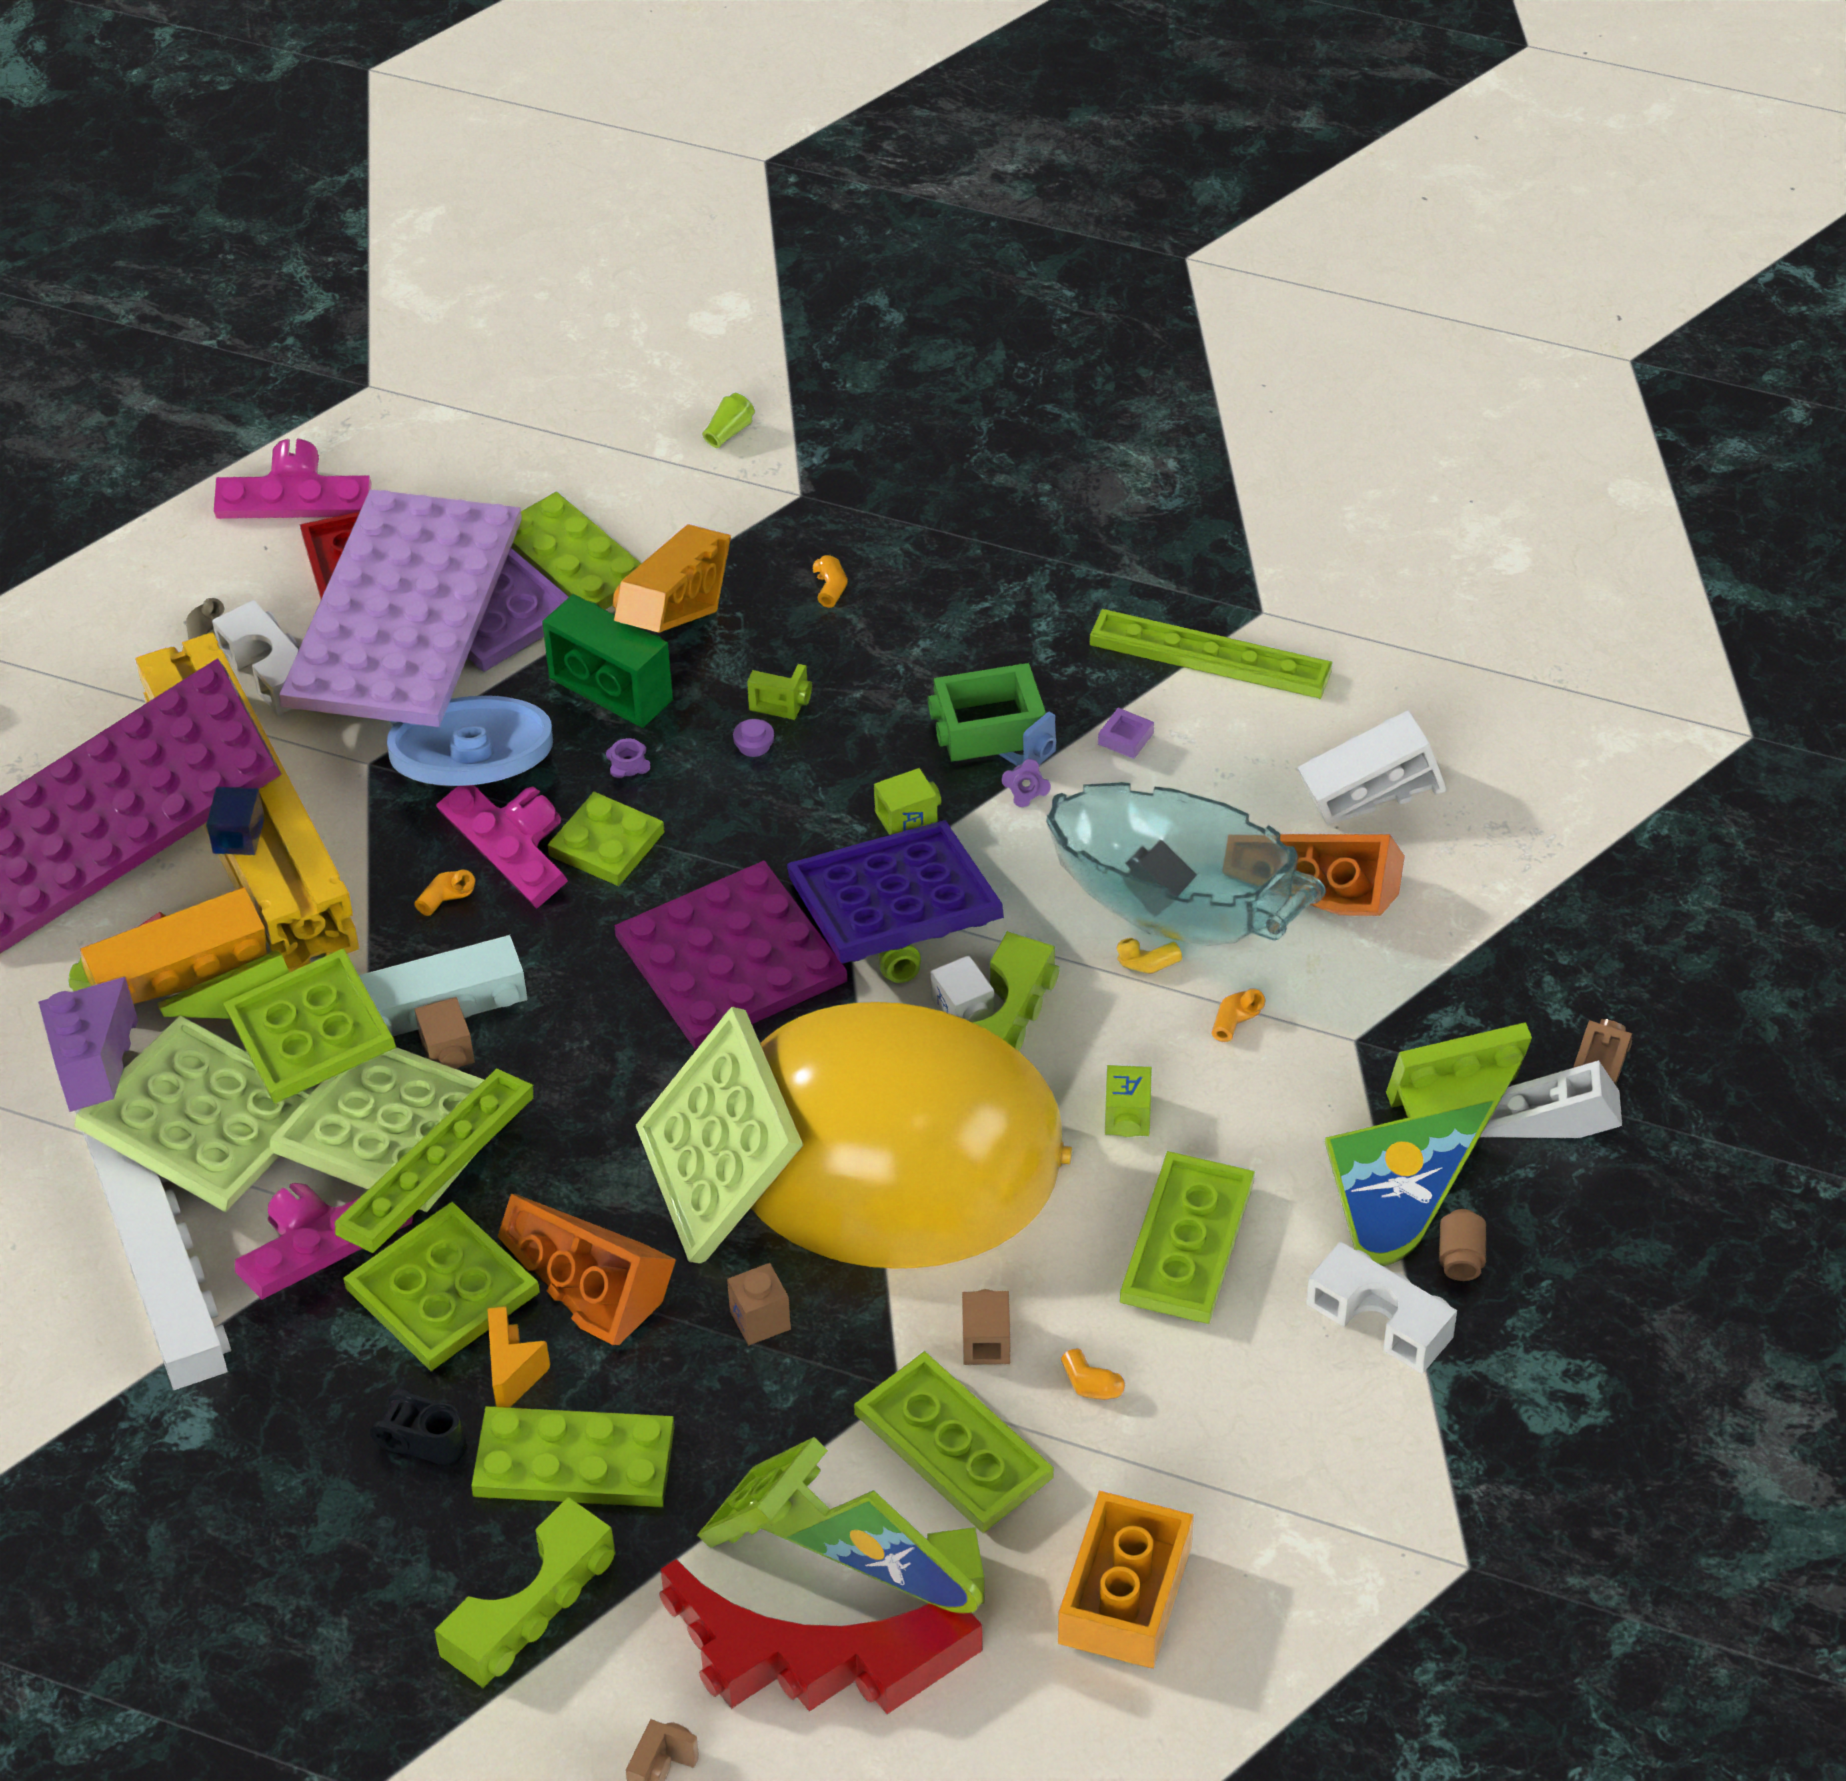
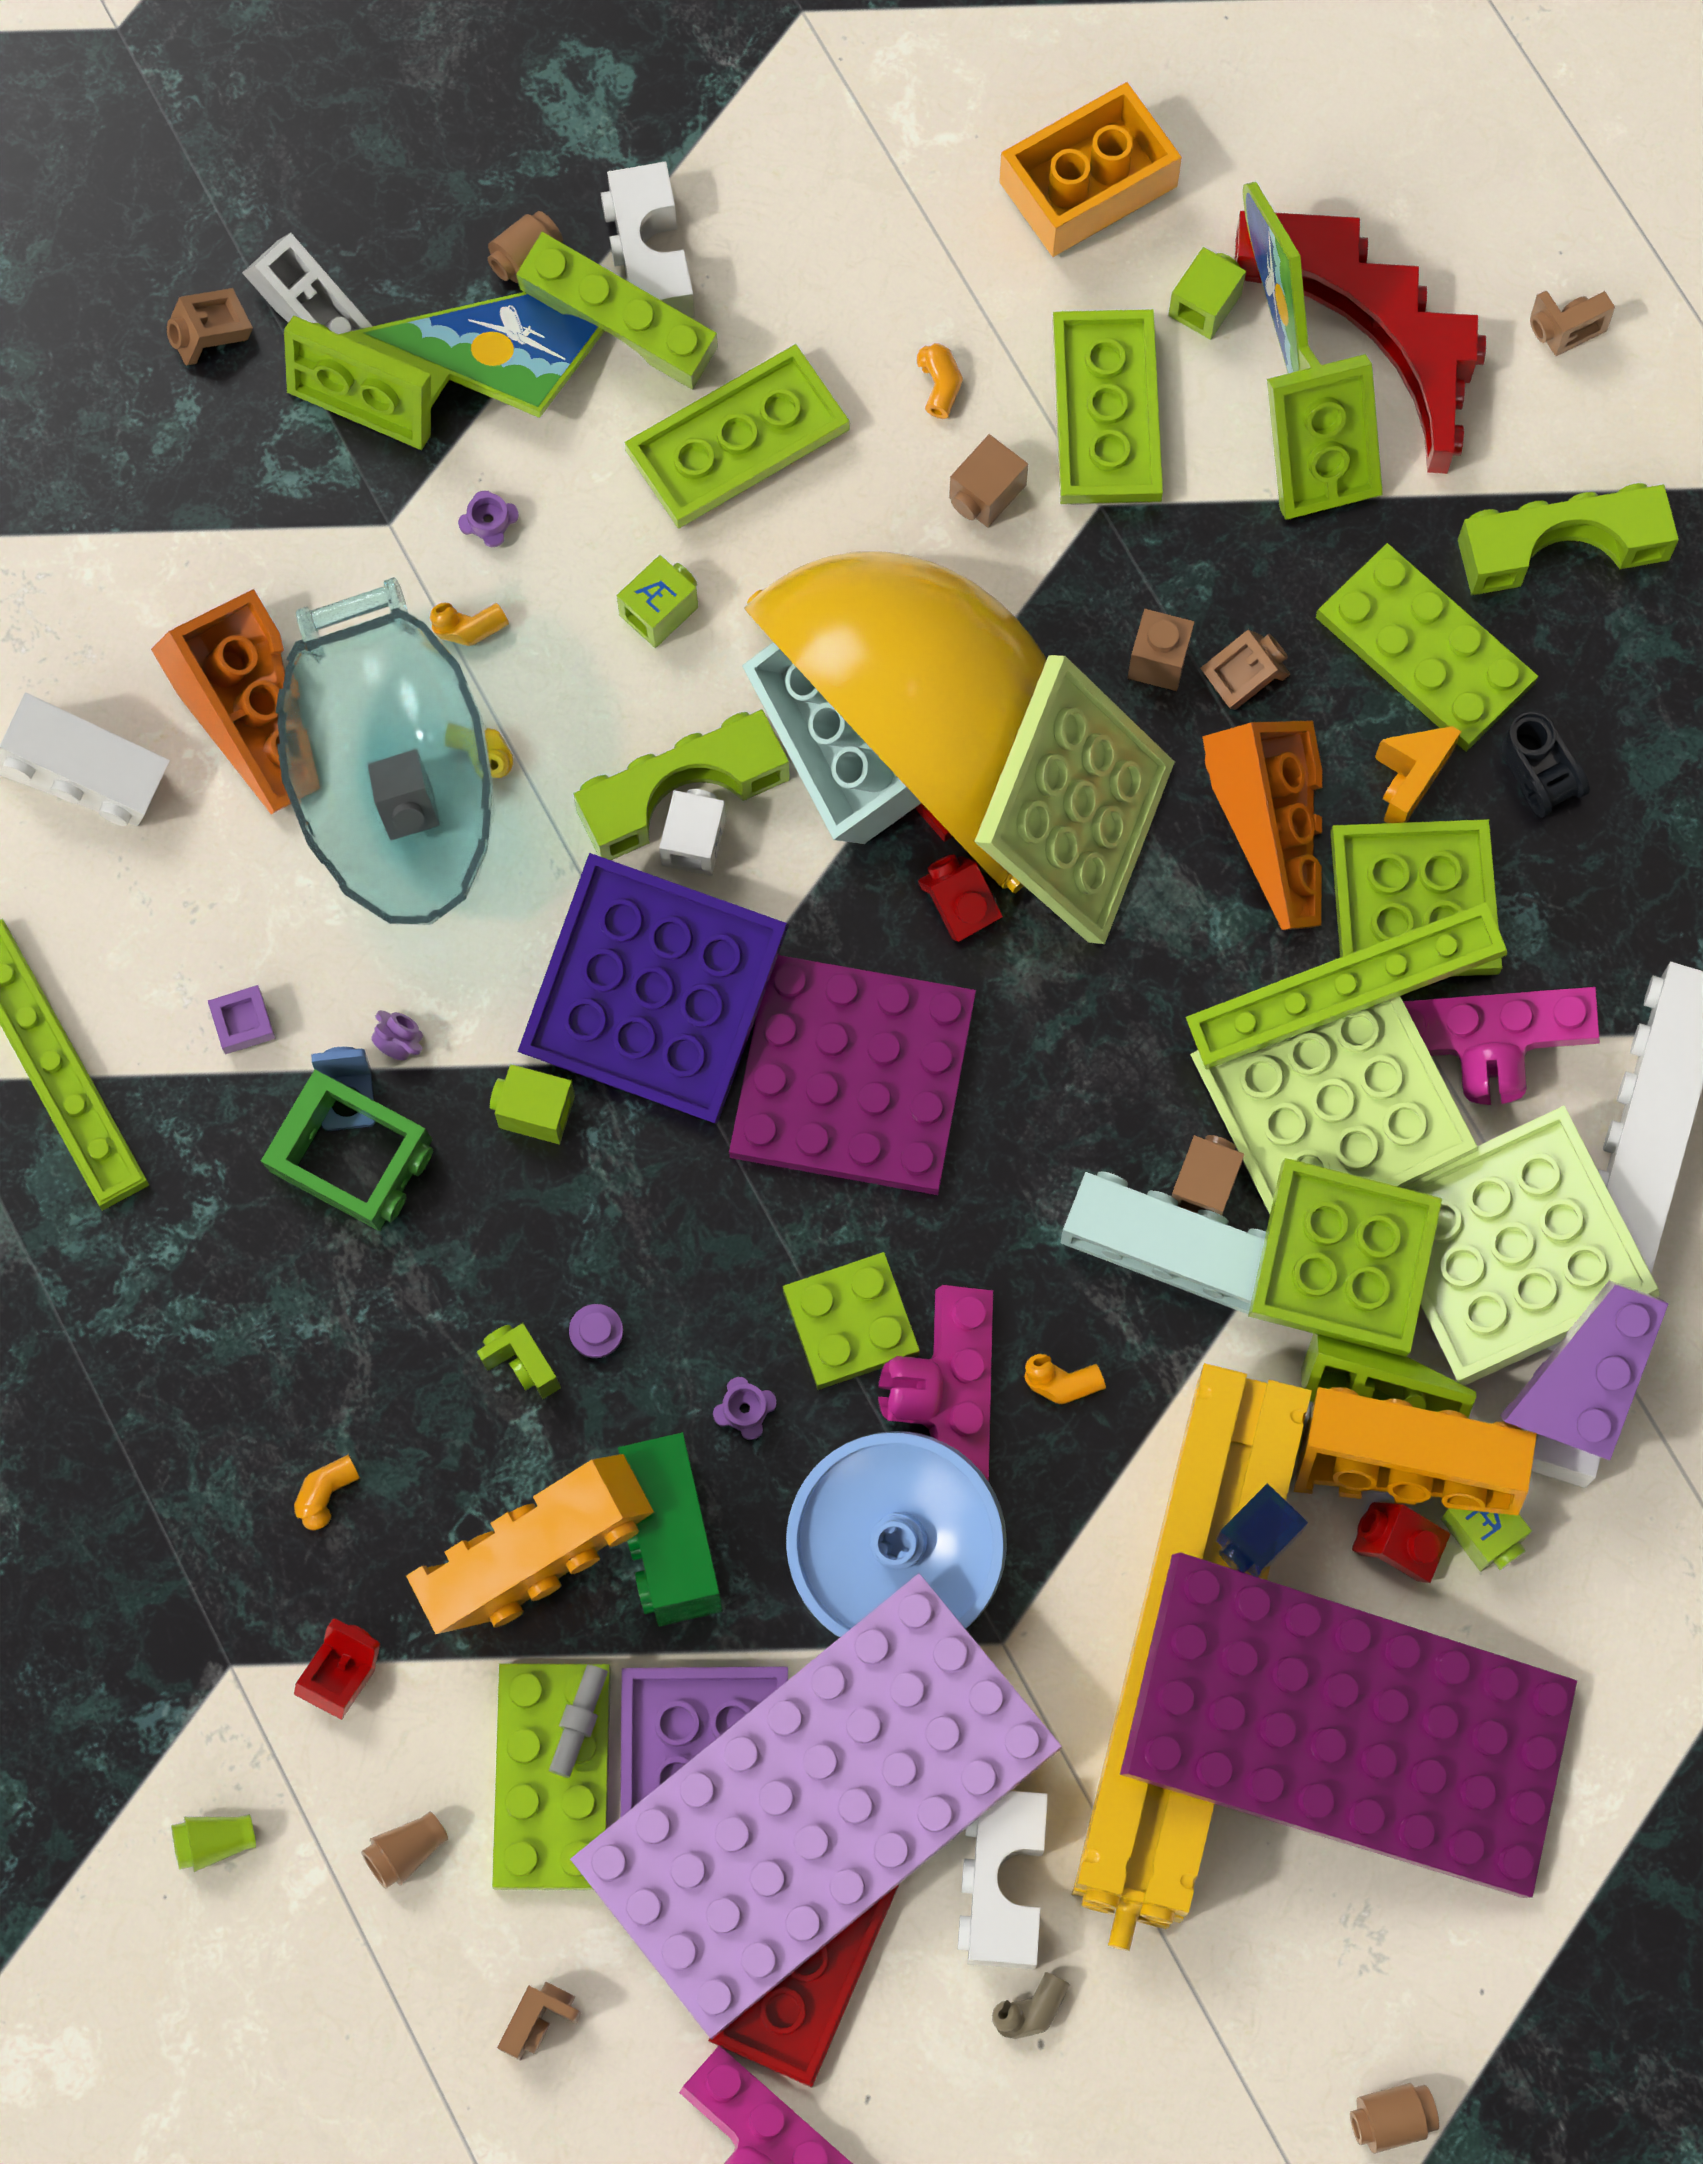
camera: 140 degrees left, 25 degrees up
none -> red bracket [294,1619,380,1720]
none -> medium nougat cone [361,1811,448,1889]
none -> medium lavender plate [458,491,519,547]
none -> medium nougat bracket [497,1982,581,2061]
none -> lime arch [516,232,718,390]
none -> light grey bar [549,1664,608,1778]
none -> medium nougat bracket [1201,629,1290,710]

